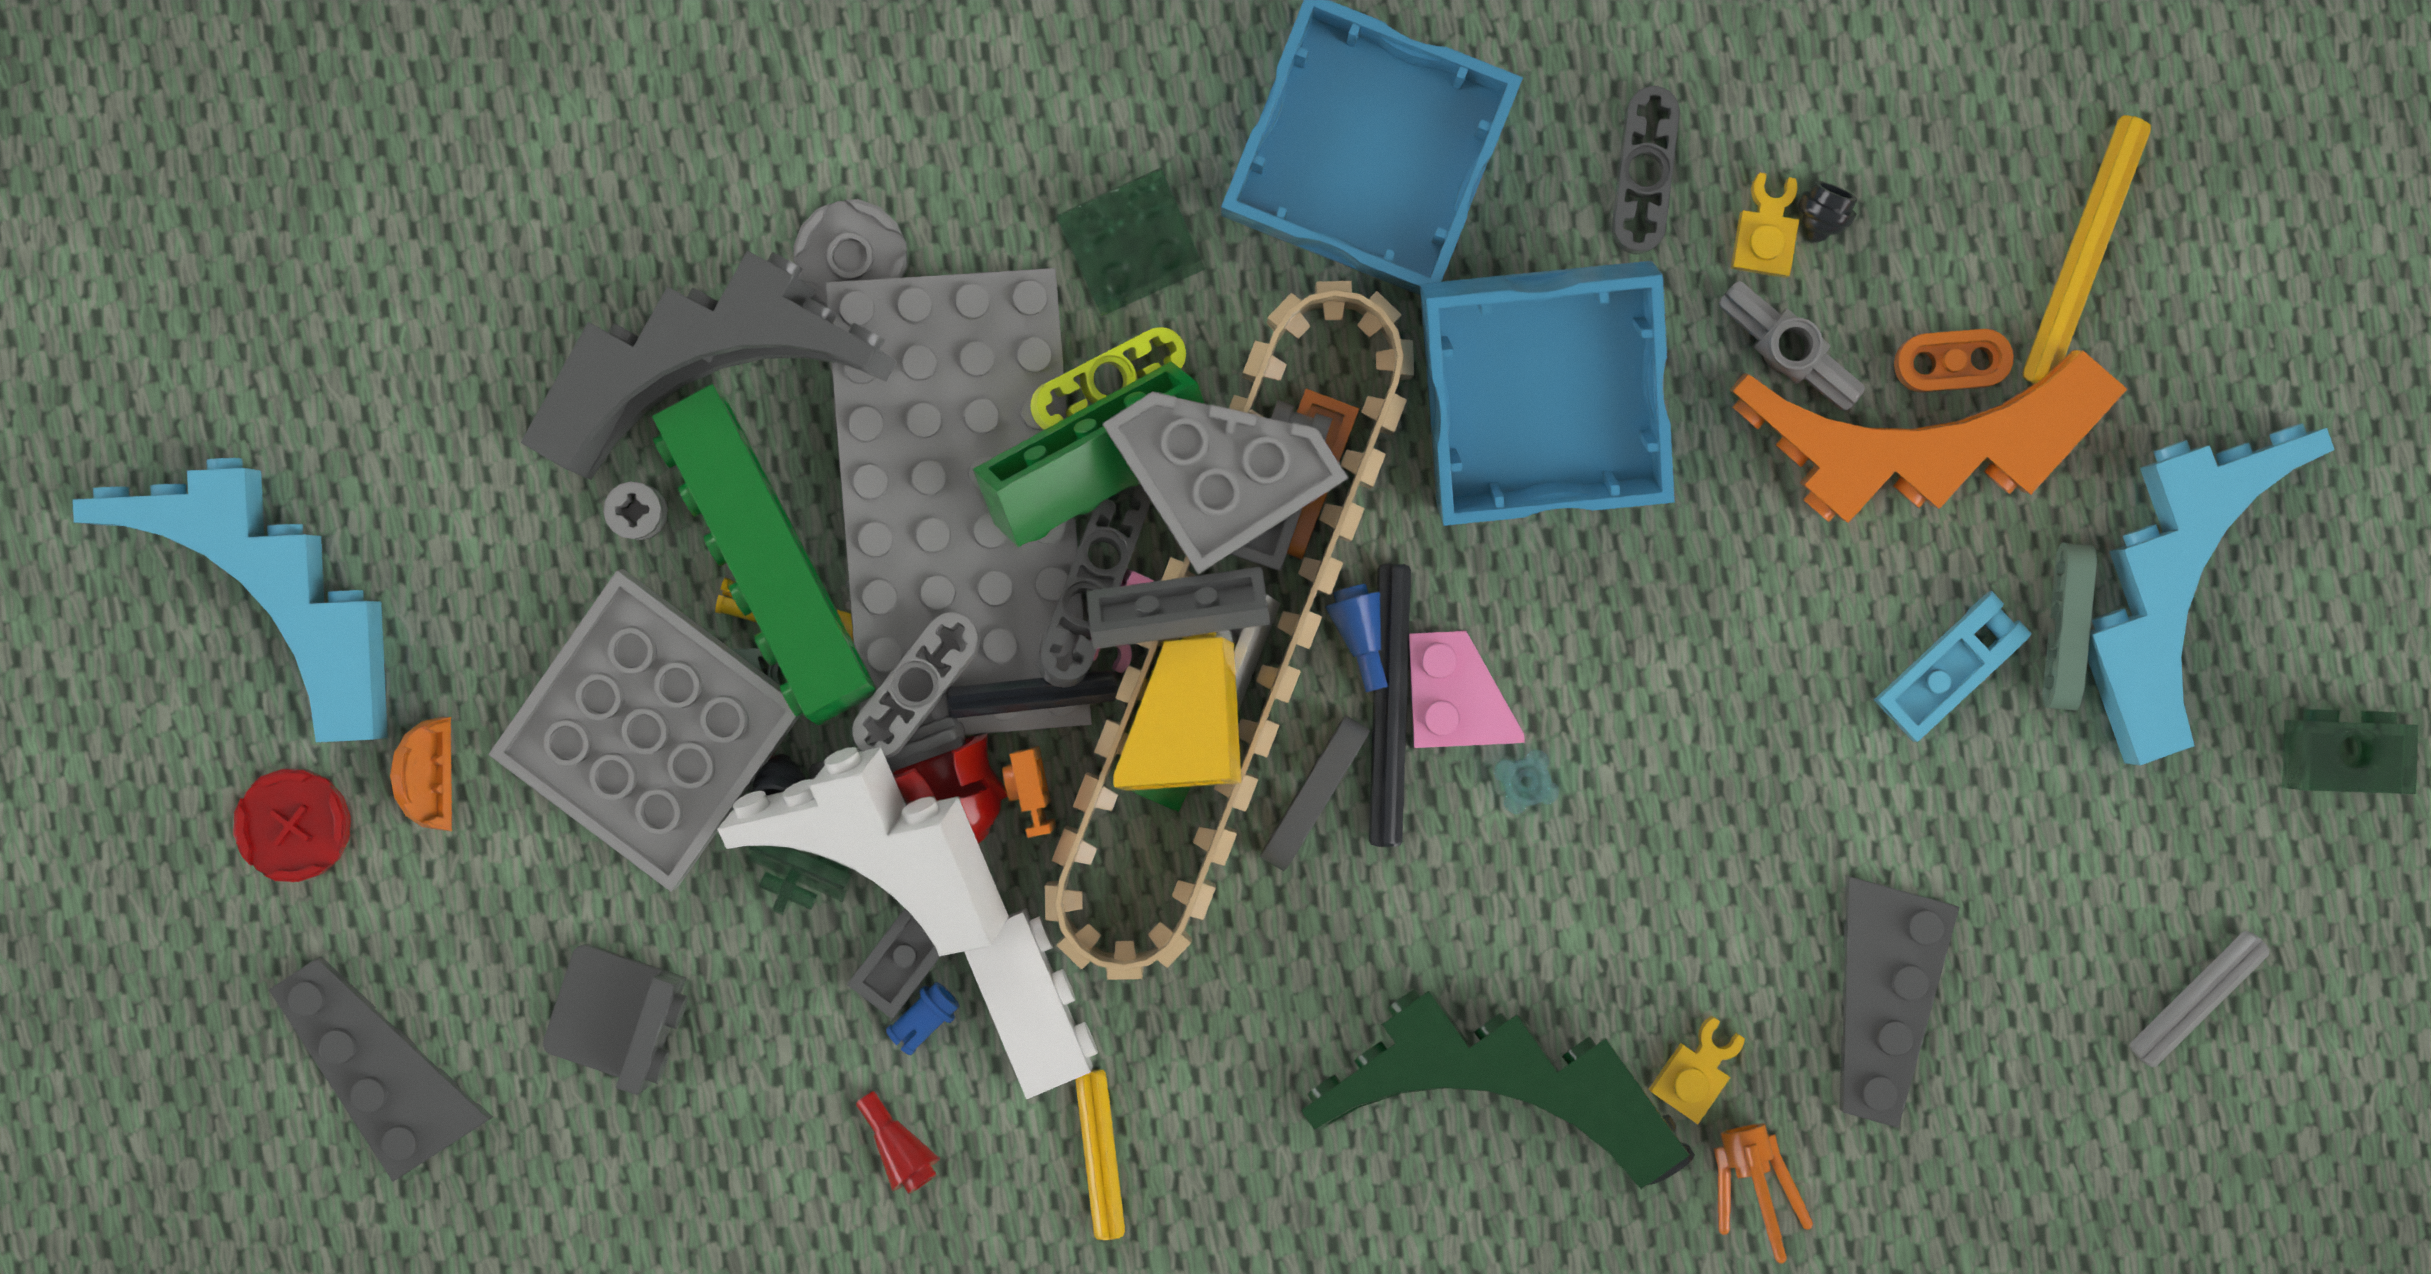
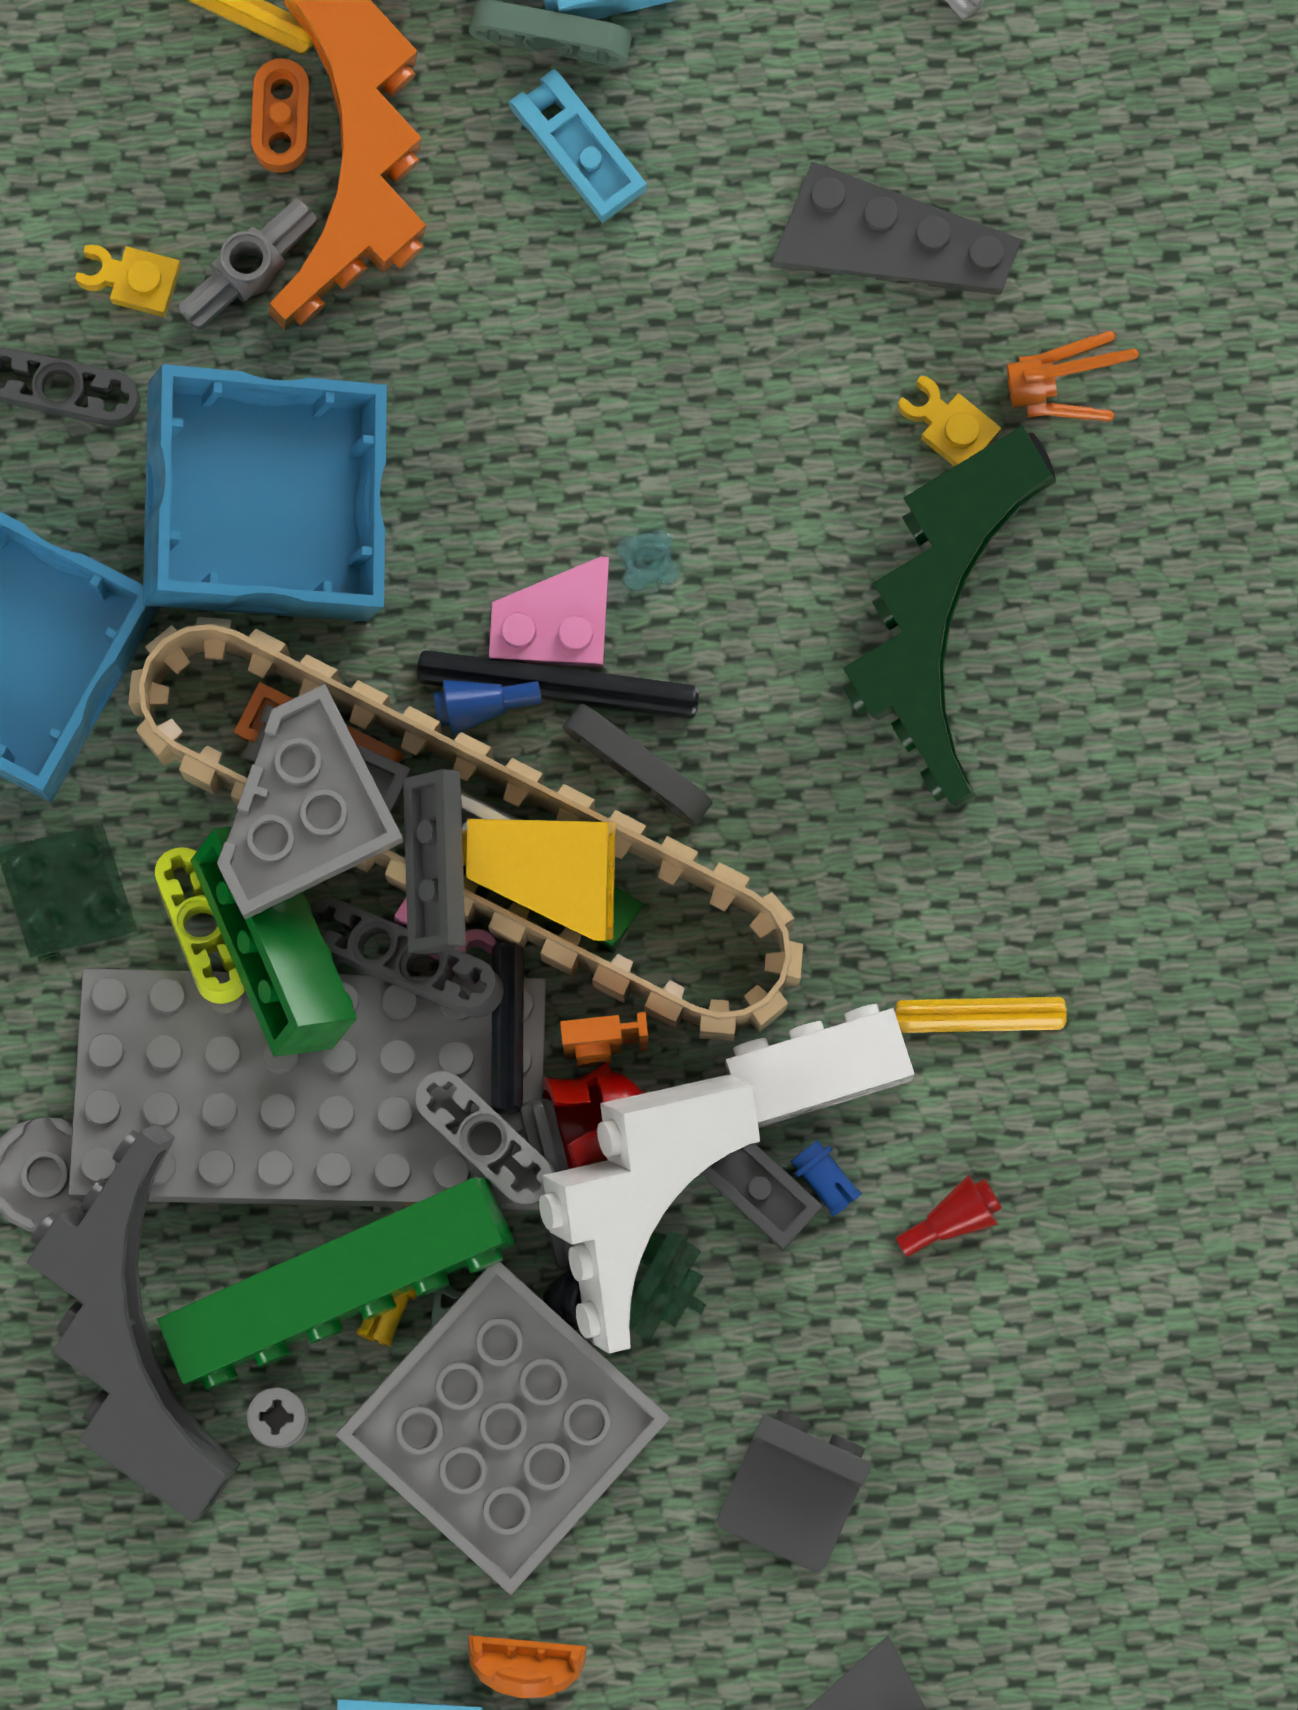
camera: 85 degrees left, 10 degrees down
black plate [1799,181,1857,243] -> none

